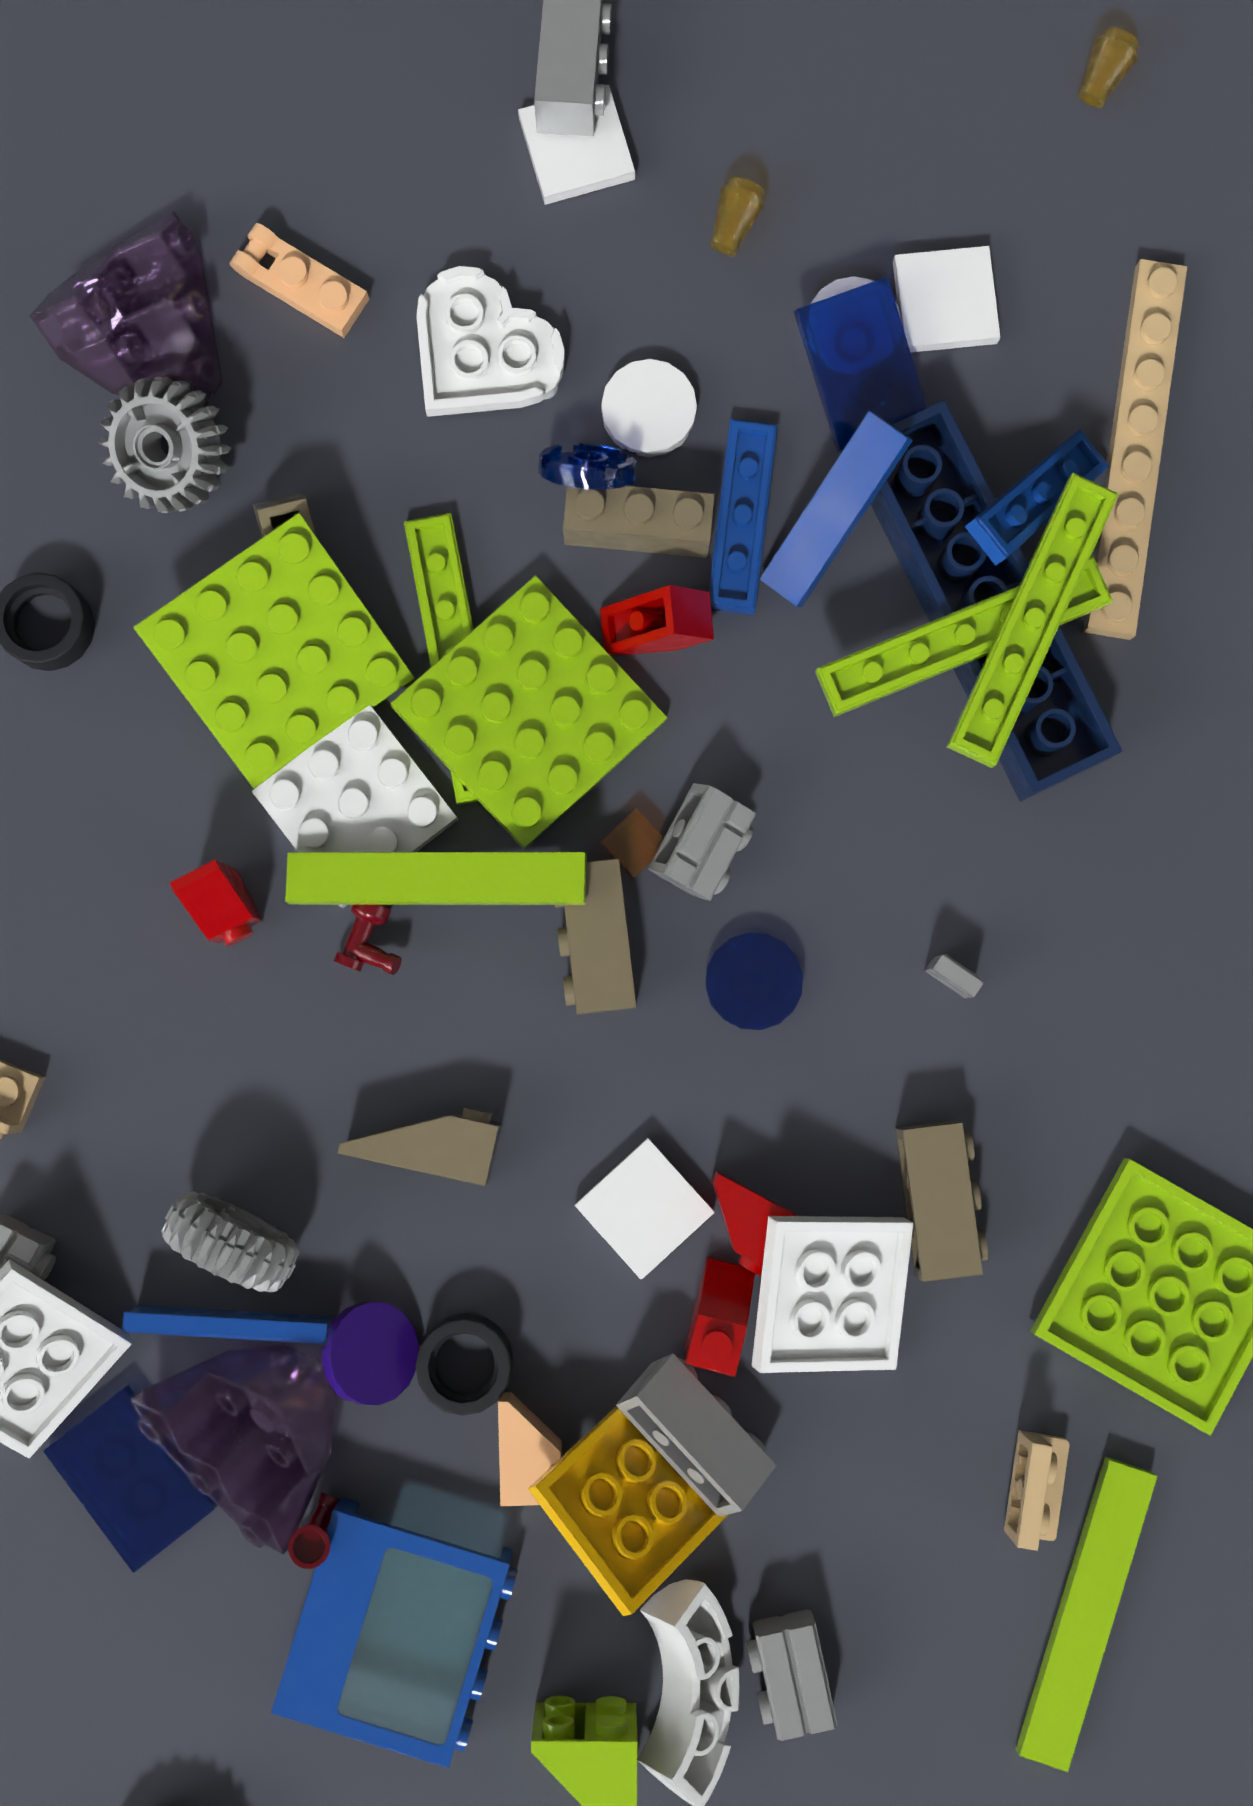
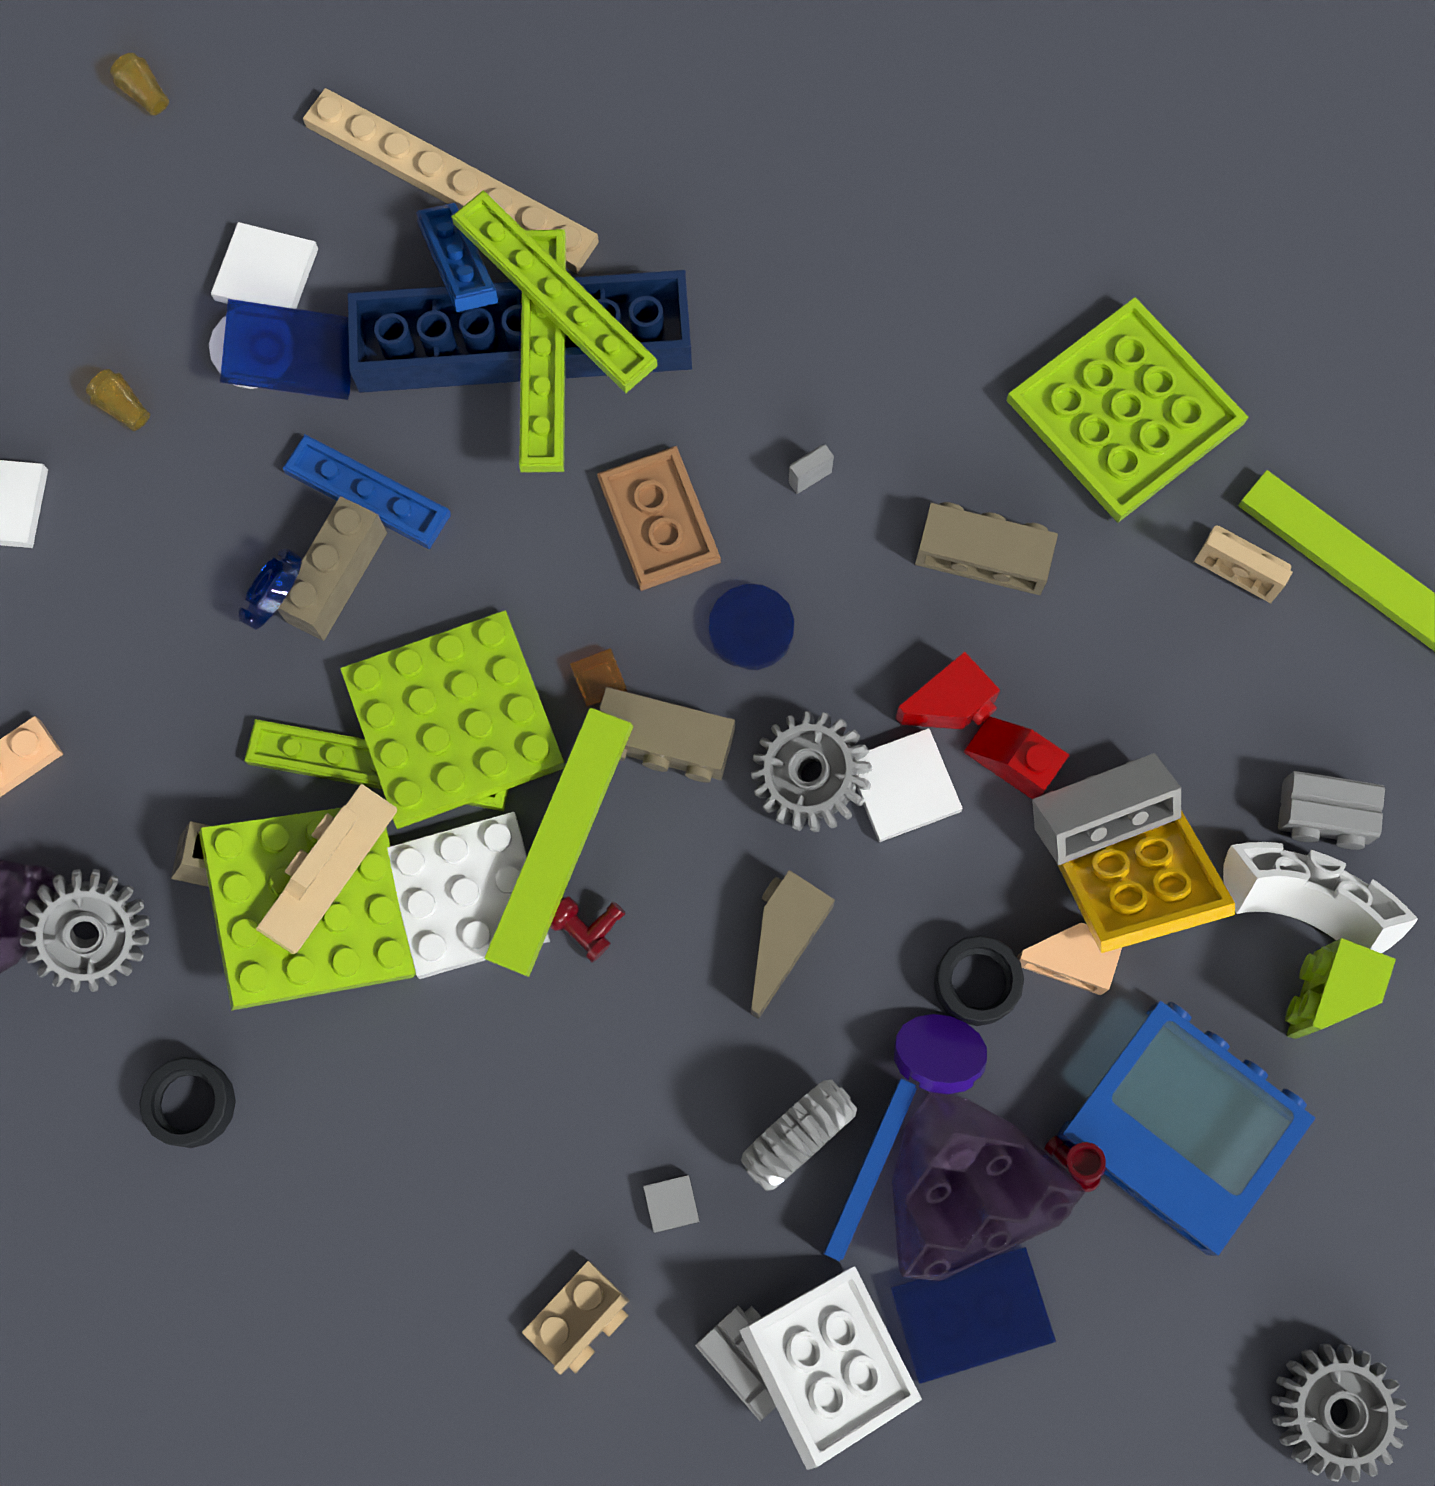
camera: 60 degrees left, 10 degrees down
red slope [169,859,262,946] -> none
white plate [416,266,565,417] -> none
red slope [600,585,714,656] -> none
white tile [601,359,697,458] -> none
light grey brick [648,783,756,901] -> none
white plate [751,1216,913,1373] -> none
tile [760,411,913,607] -> none
none -> tan bracket [256,784,397,954]
none -> medium nougat tile [597,446,721,591]
none -> light grey tile [643,1175,700,1233]
none -> light grey gear [751,711,872,832]

